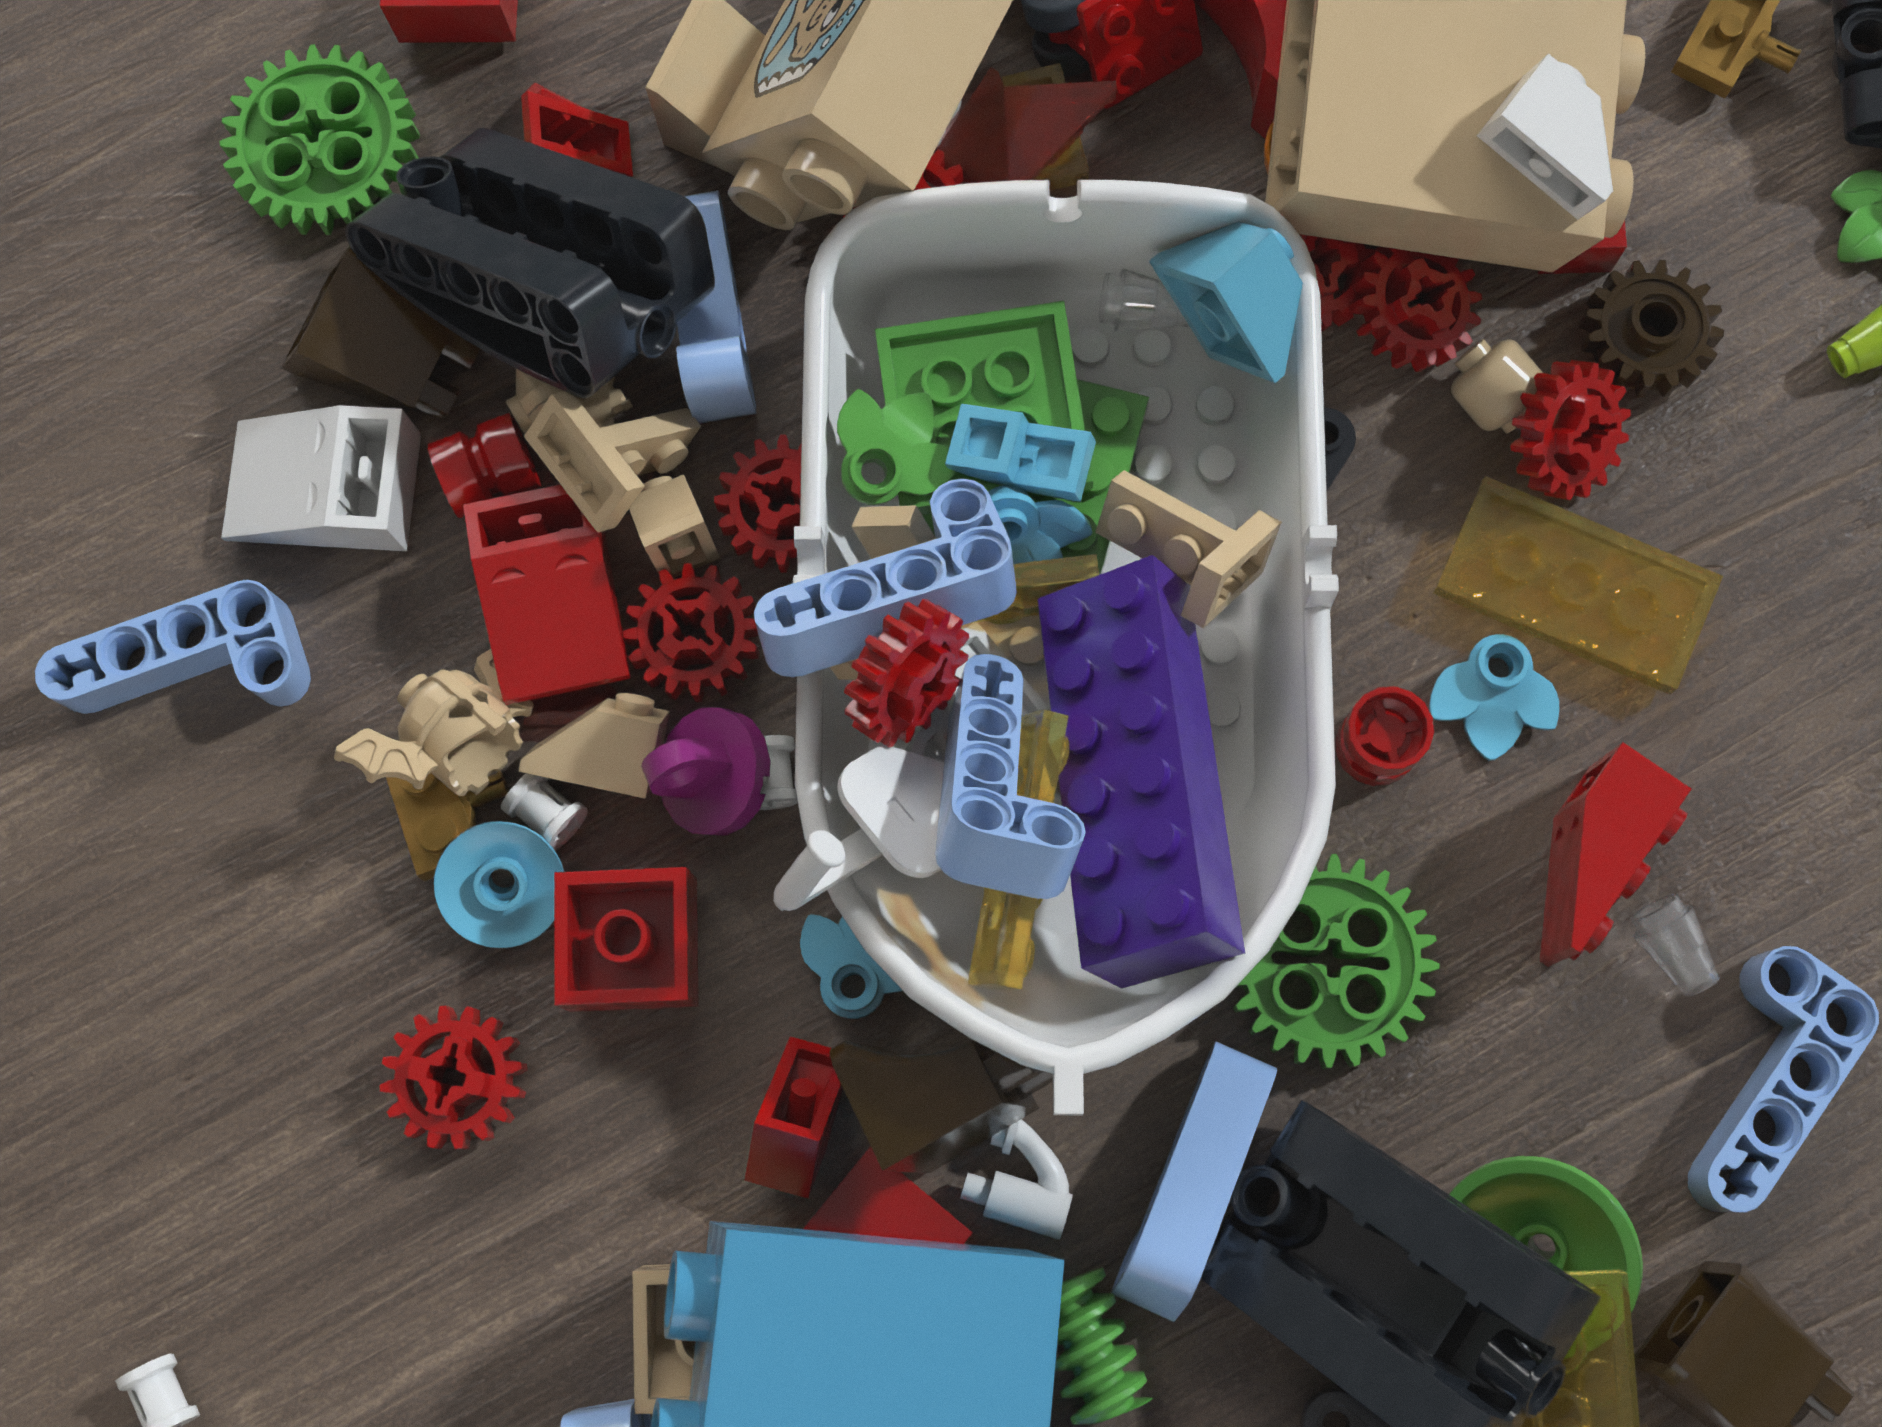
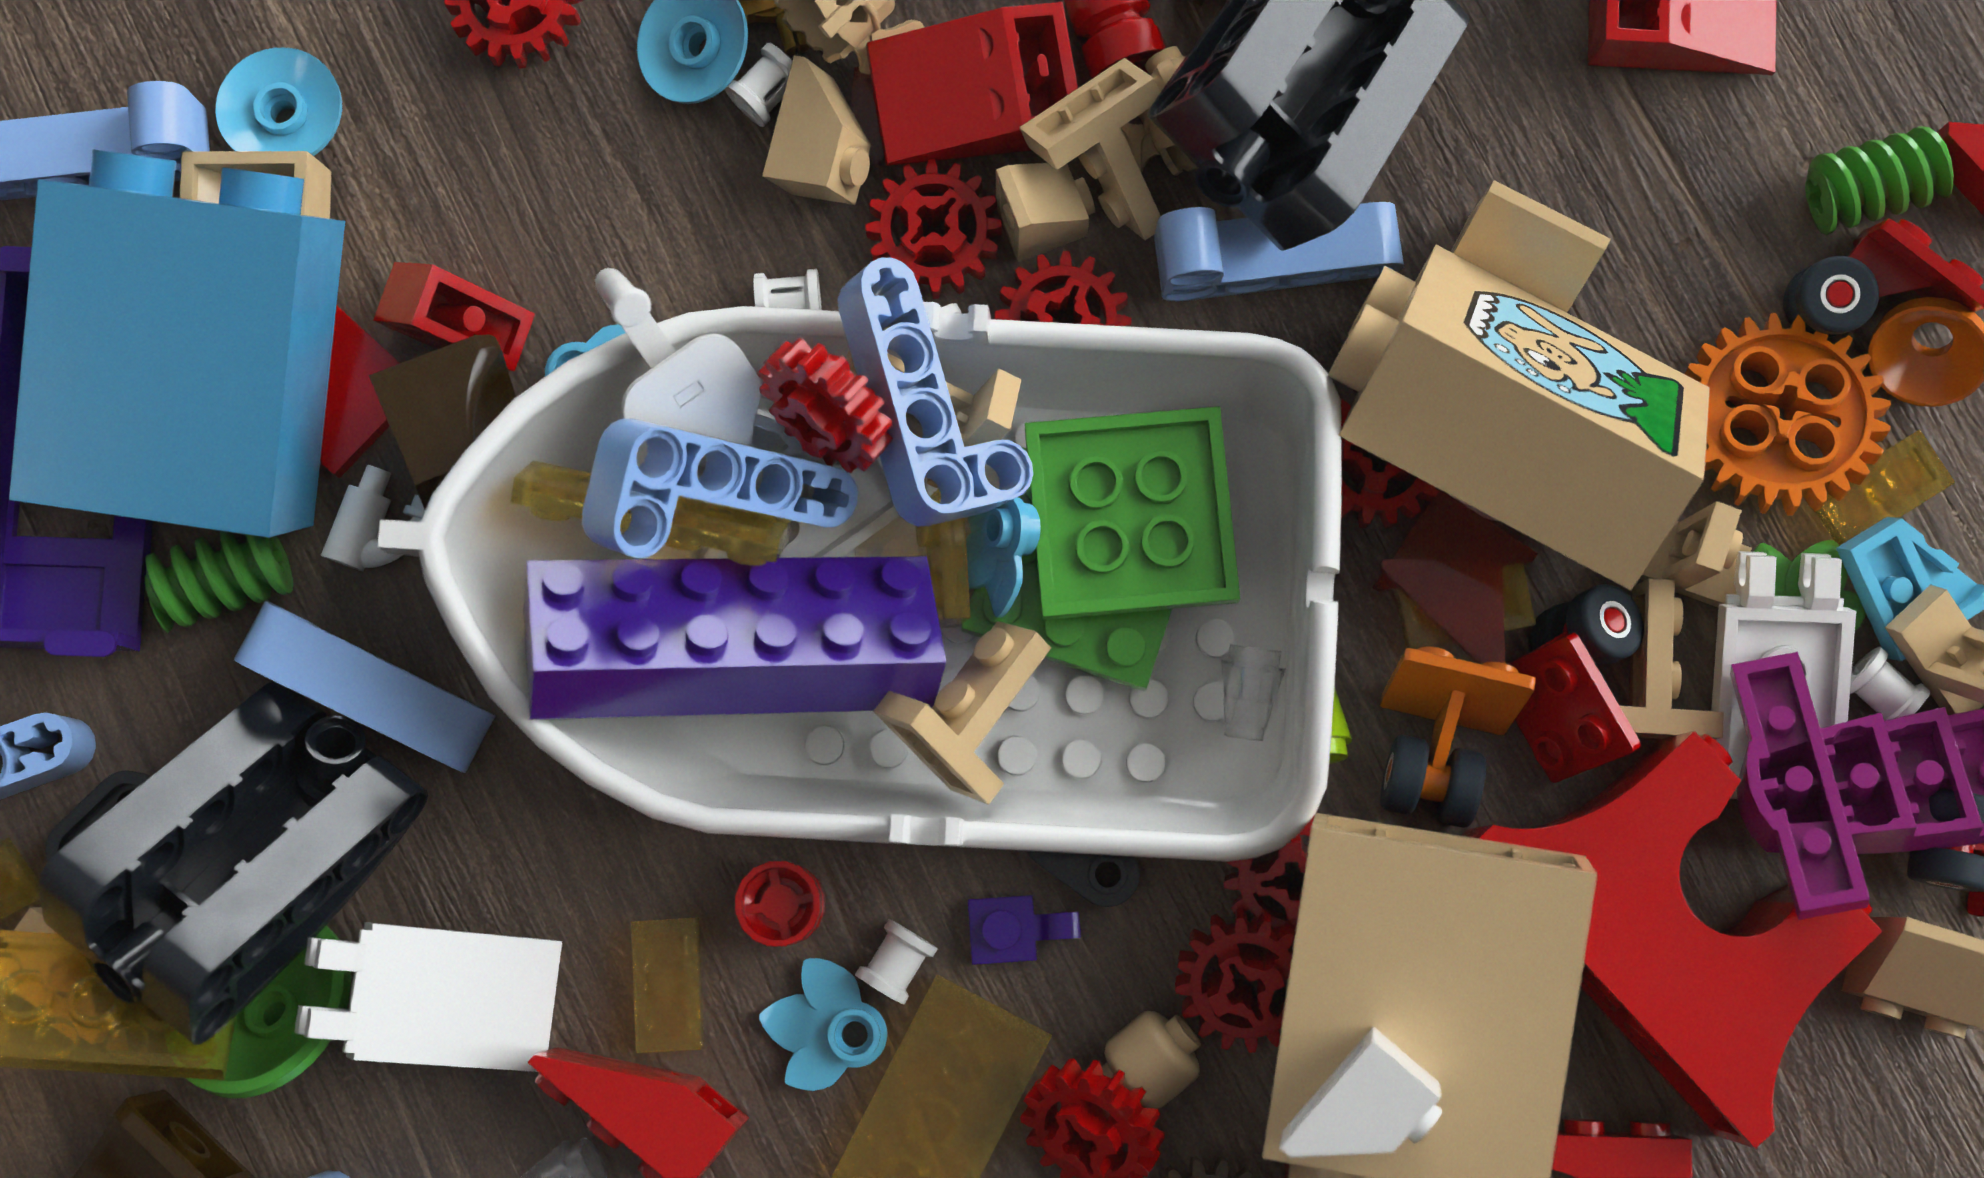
camera: 85 degrees right, 5 degrees up
red slope [521,82,633,177] -> none
red brick [554,867,699,1012] -> none
magenta tile [641,708,771,836] -> none
bright green plate [837,389,956,505] -> none
medium azure slope [945,404,1096,502] -> none
medium azure slope [1149,222,1303,383] -> none
bright green gear [1233,854,1440,1069] -> none
none -> medium azure dish [216,47,342,156]
none -> white tile [295,922,562,1072]
none -> clear yellow plate [631,918,704,1053]
none -> white bush [855,919,938,1005]
none -> dark purple plate [968,895,1081,965]
none -> orange plate [1380,646,1536,828]

